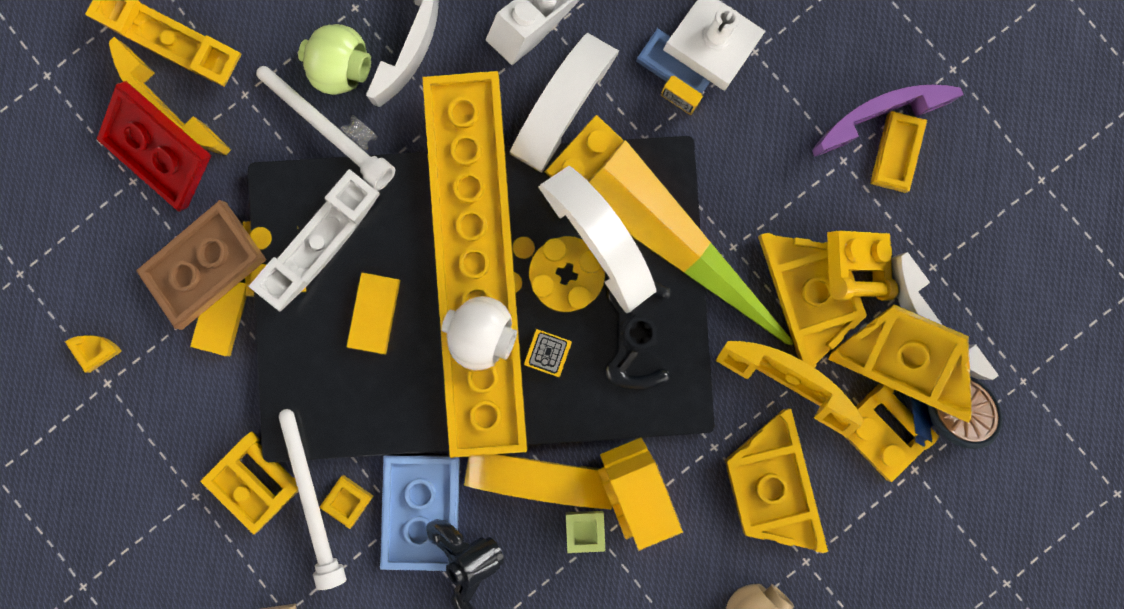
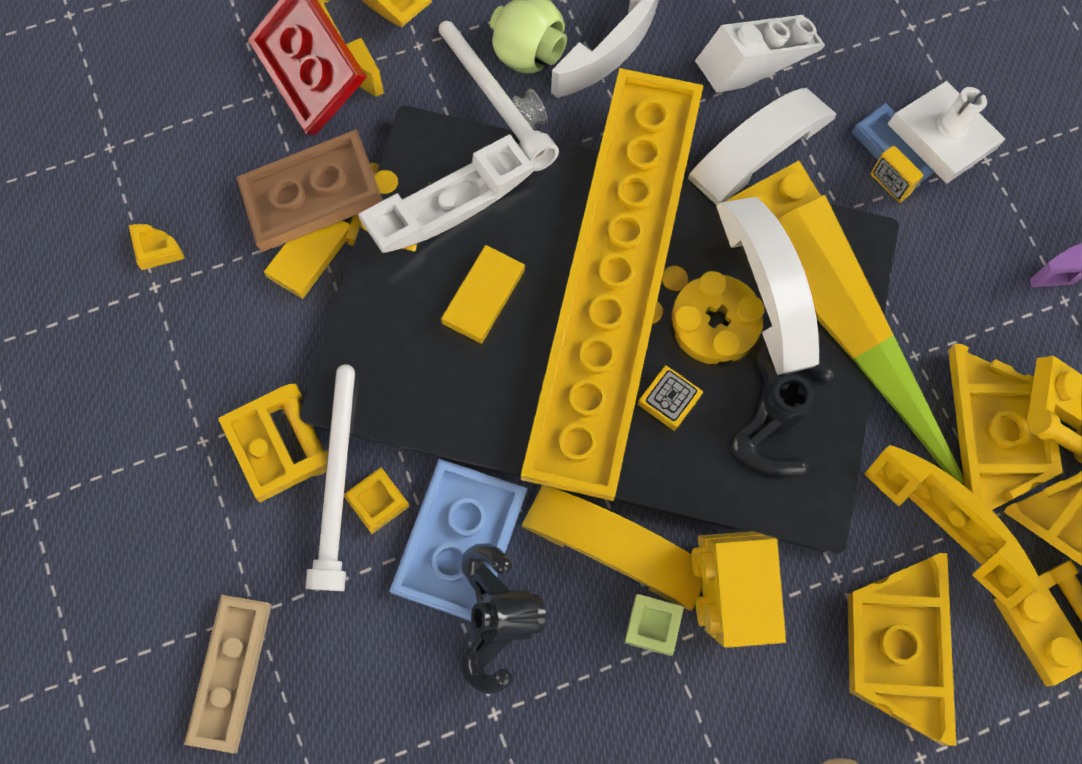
camera: 20 degrees right, 15 degrees down
white plant [441,296,517,370] -> none

